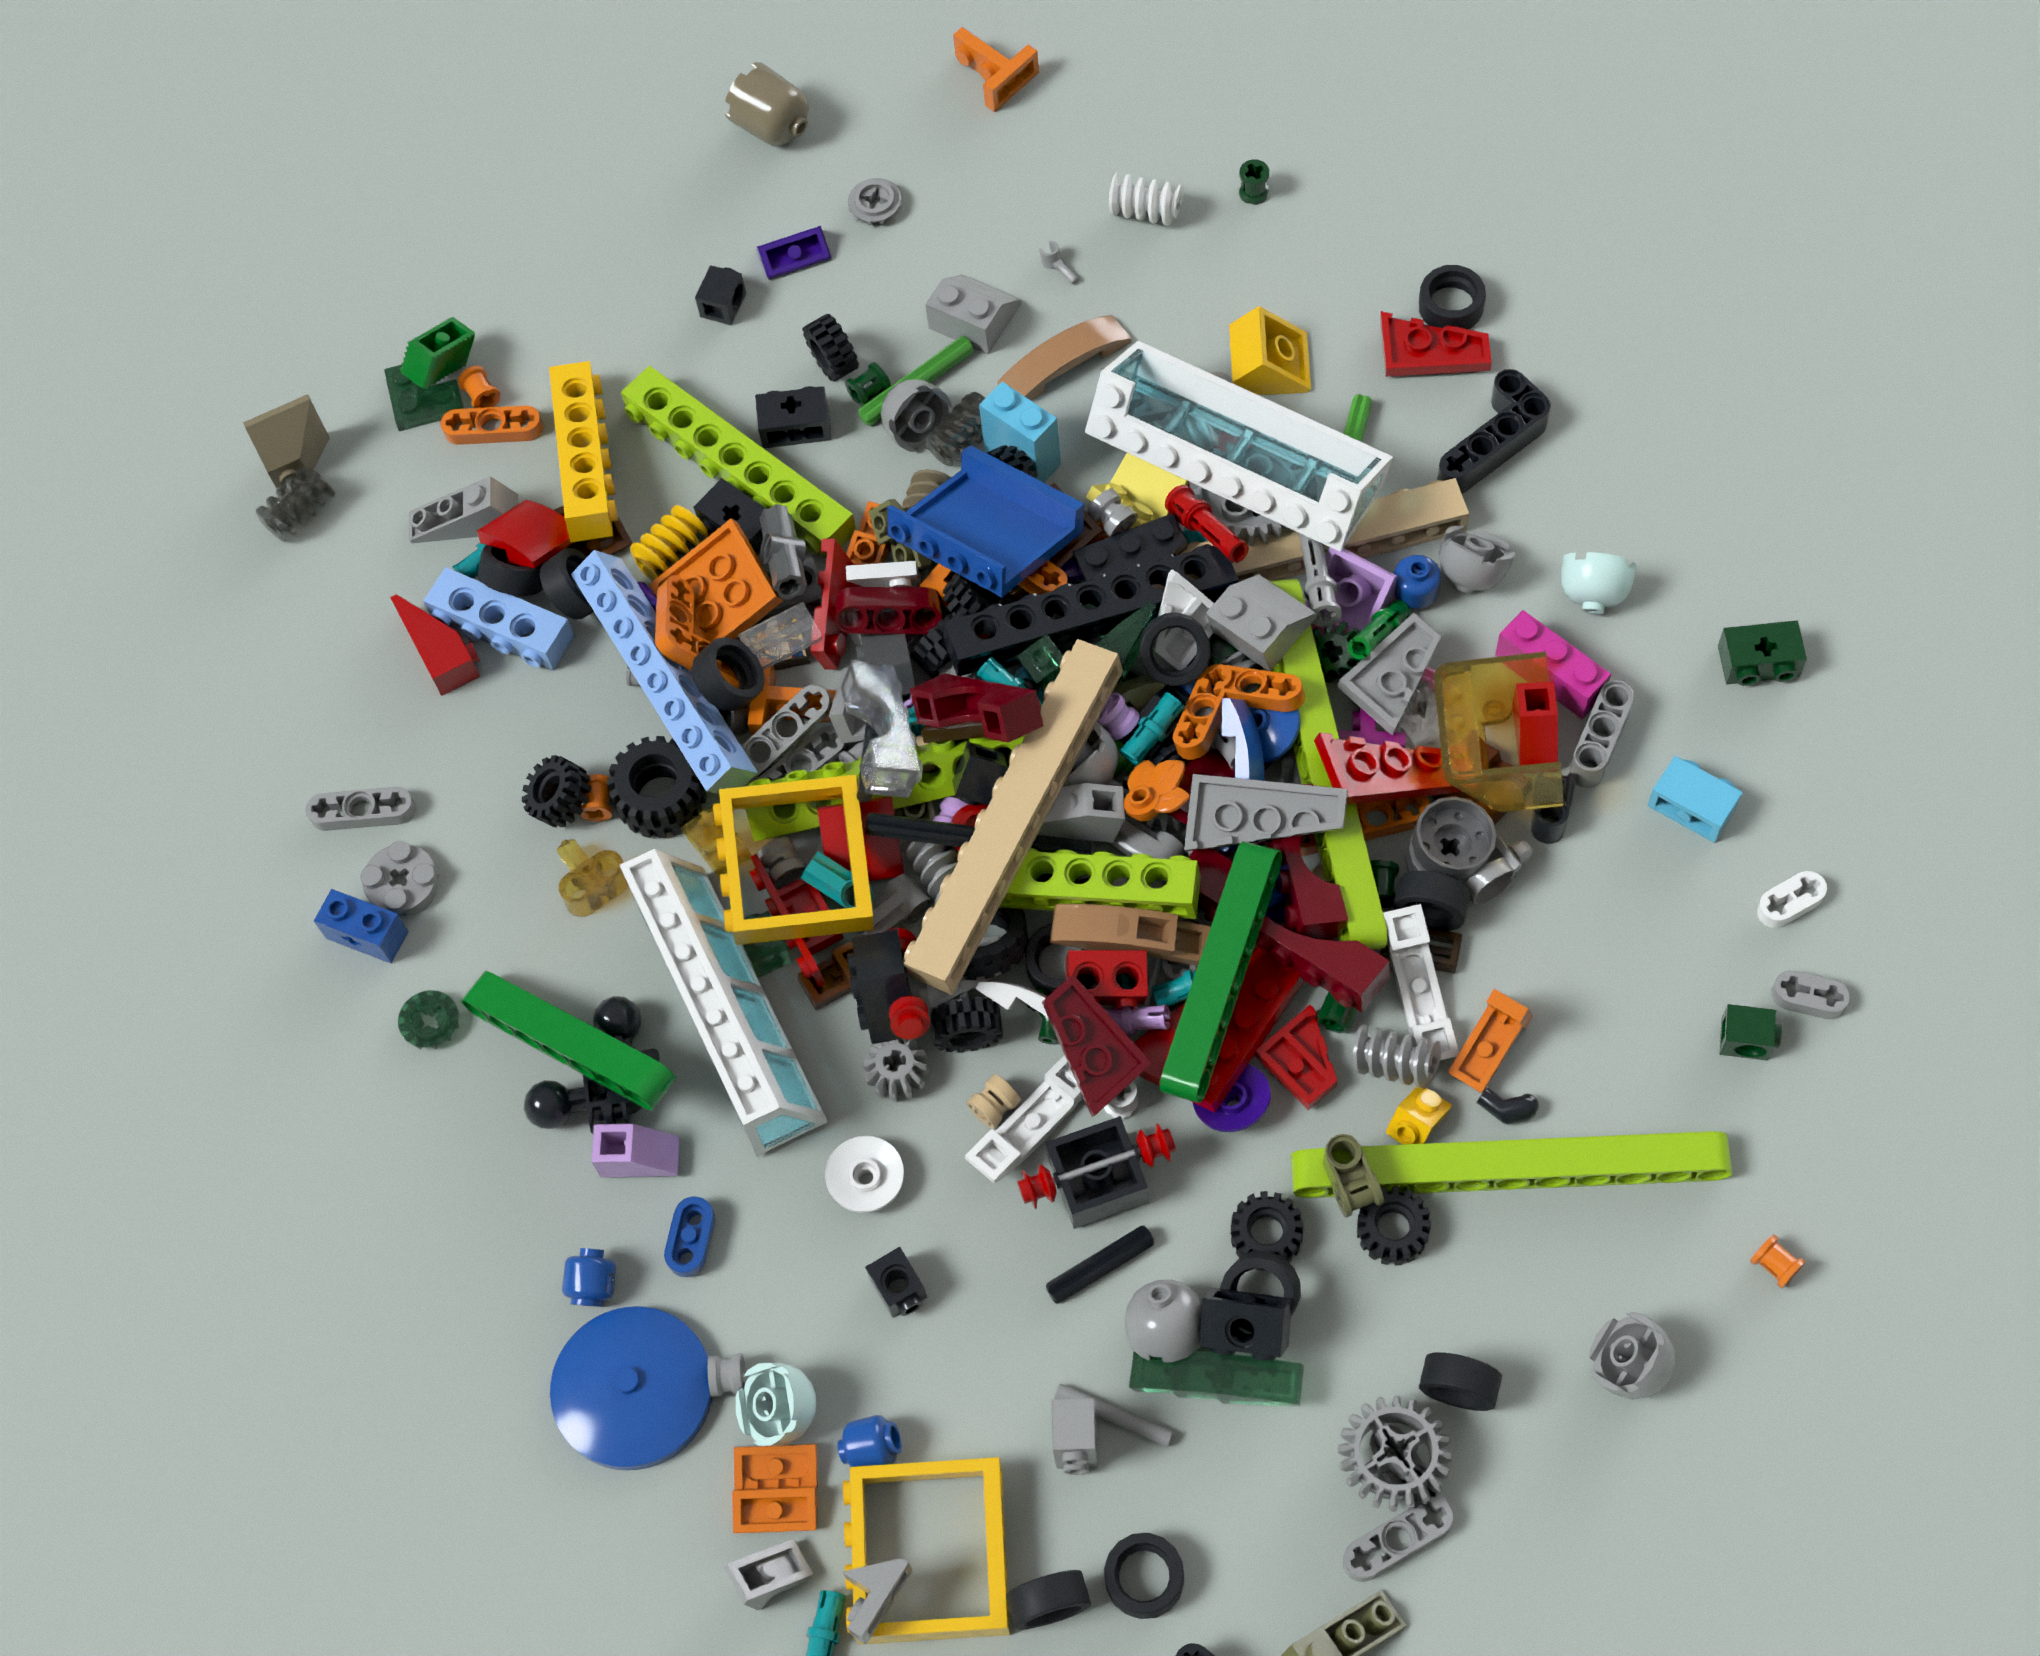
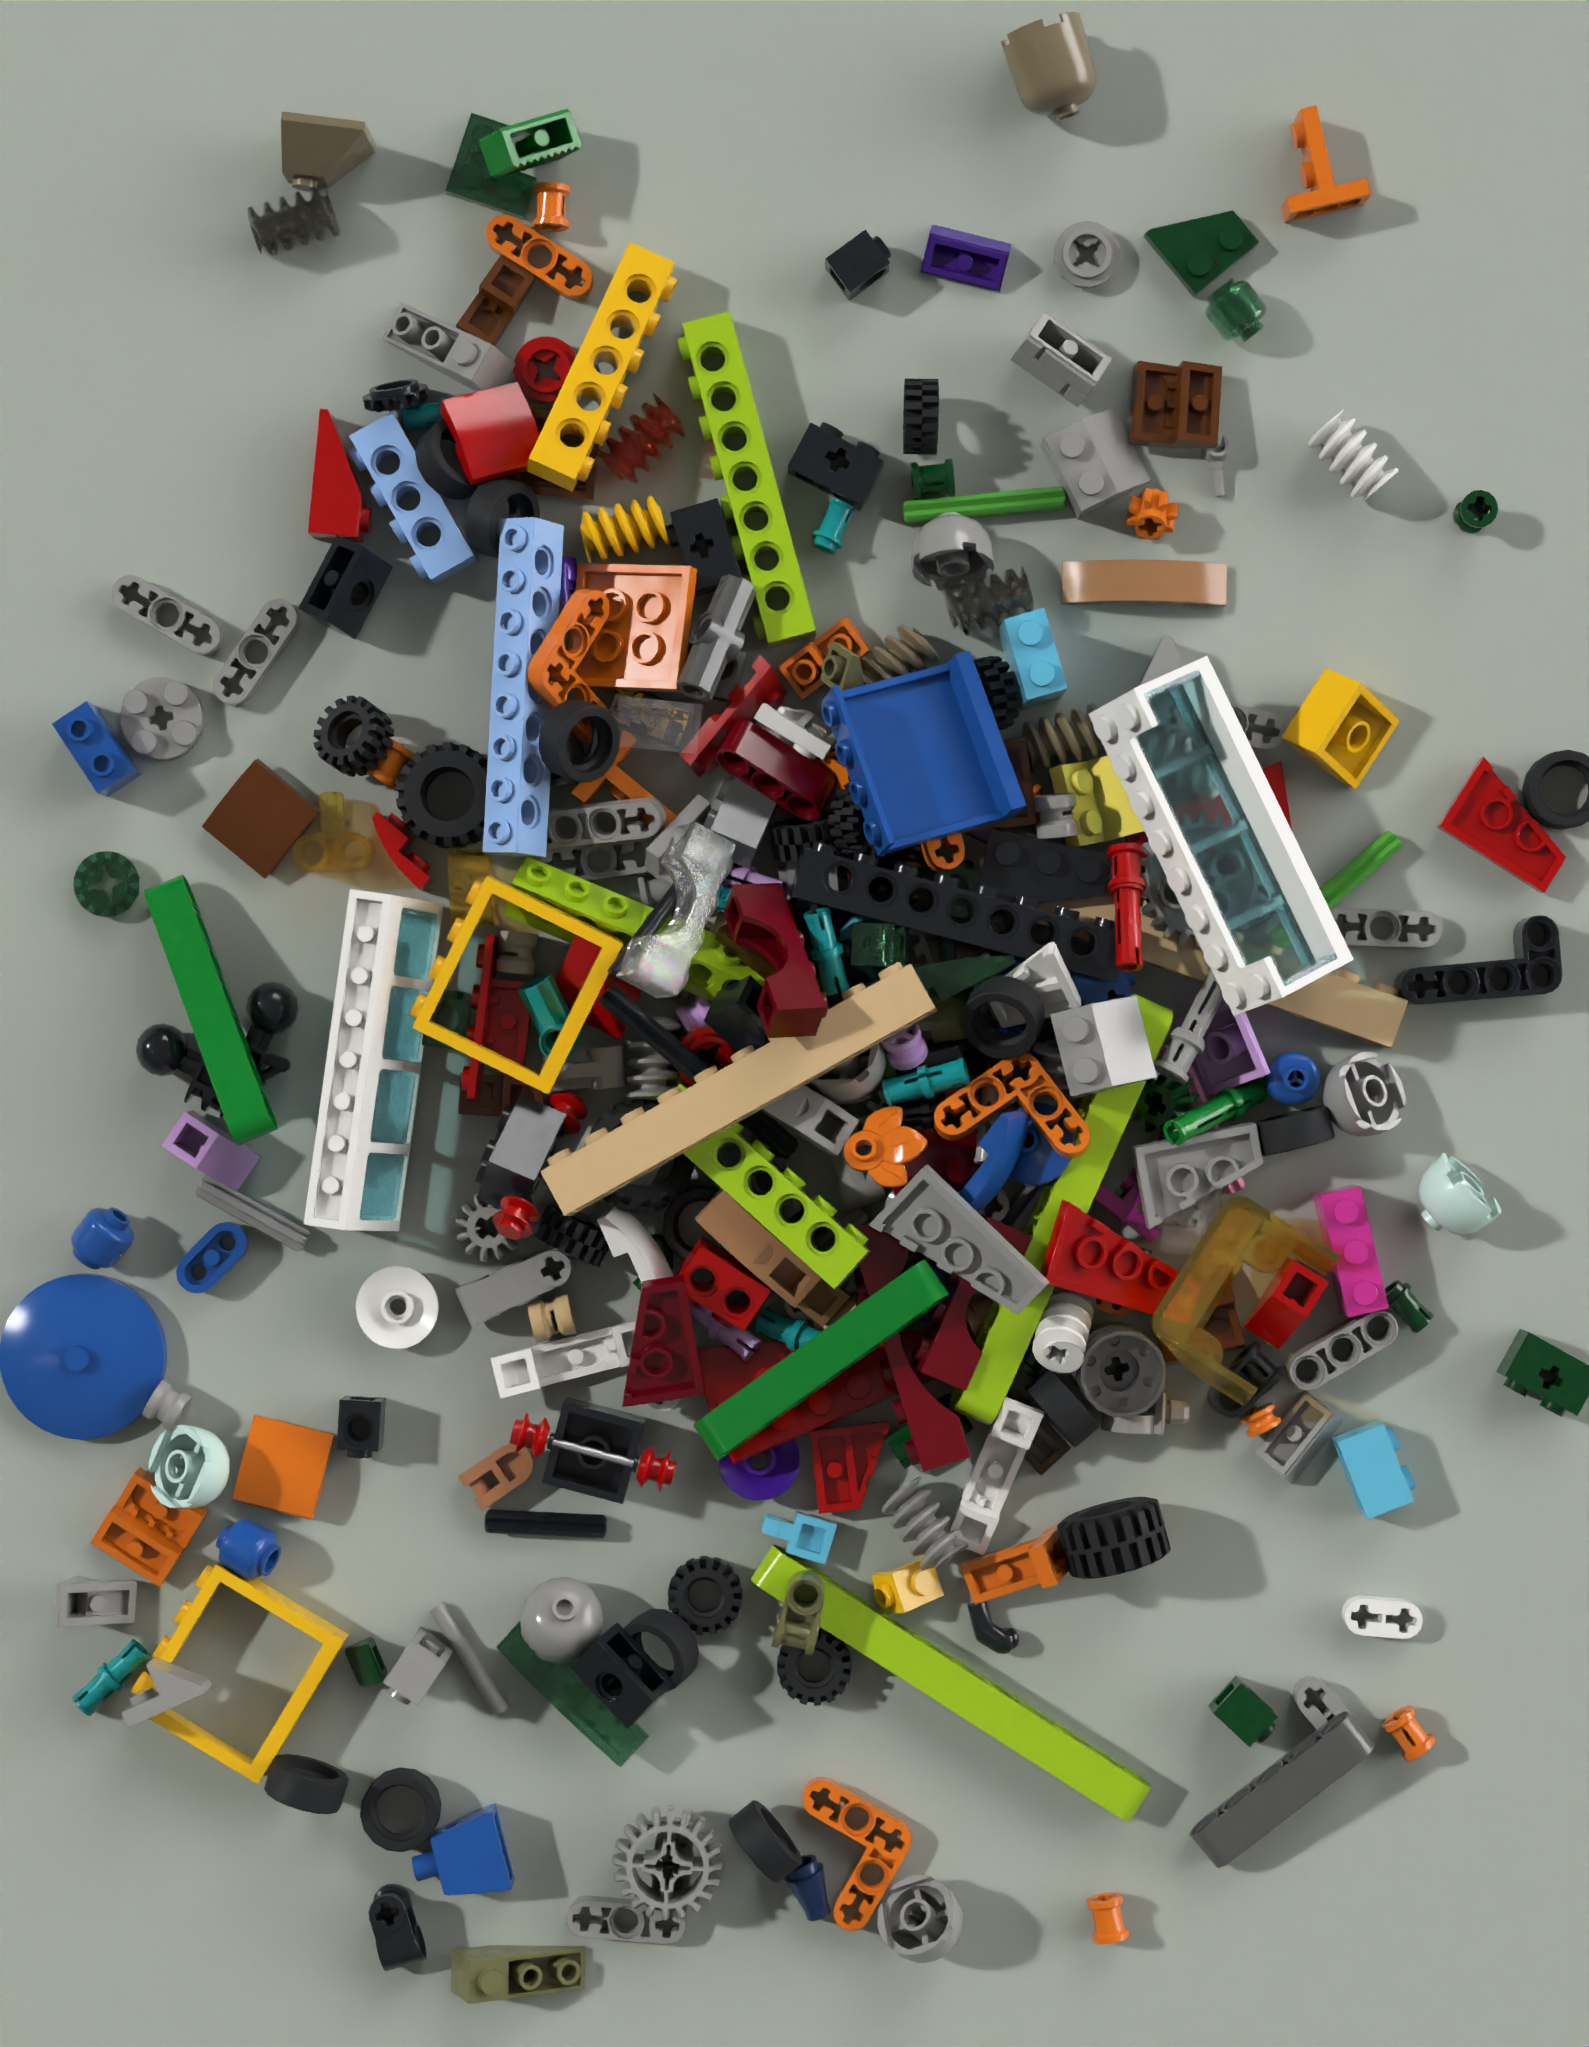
camera: 30 degrees right, 25 degrees up
none -> light grey axle [195,1175,310,1252]
none -> reddish brown slope [202,759,321,879]
none -> light grey beam [213,599,300,706]
none -> orange slope [232,1415,335,1521]
none -> black brick [298,535,393,639]
none -> dark green slope [345,1637,388,1686]
none -> black gear [362,379,429,413]
none -> red slope [372,812,435,892]
none -> blue torso [412,1804,515,1896]
none -> light grey piece [455,1248,575,1327]
none -> reddish brown slope [456,254,536,346]
none -> nougat plate [458,1443,534,1511]
none -> red gear [513,336,576,403]
none -> clear red piece [594,393,686,484]
none -> medium azure plate [760,1511,837,1564]
none -> dark blue cone [784,1854,831,1921]
none -> orange beam [803,1776,911,1931]
none -> teal pin [812,498,855,555]
none -> light grey brick [1010,311,1112,407]
none -> dark tan piece [1022,703,1101,773]
none -> white piece [1032,1286,1096,1373]
none -> black tyre [1057,1497,1171,1579]
none -> orange gear [1126,488,1178,540]
none -> reddish brown slope [1129,361,1222,449]
none -> dark green wing [1144,210,1259,298]
none -> dark grey beam [1190,1711,1375,1868]
none -> clear green head [1205,278,1267,342]
none -> orange bush [1239,1402,1282,1437]
none -> black tyre [1254,1105,1335,1156]
none -> light grey slope [1254,1390,1343,1484]
none -> light grey beam [1331,908,1443,948]
none -> orange bush [1381,1705,1436,1762]
none -> dark green pin [1385,1280,1433,1333]

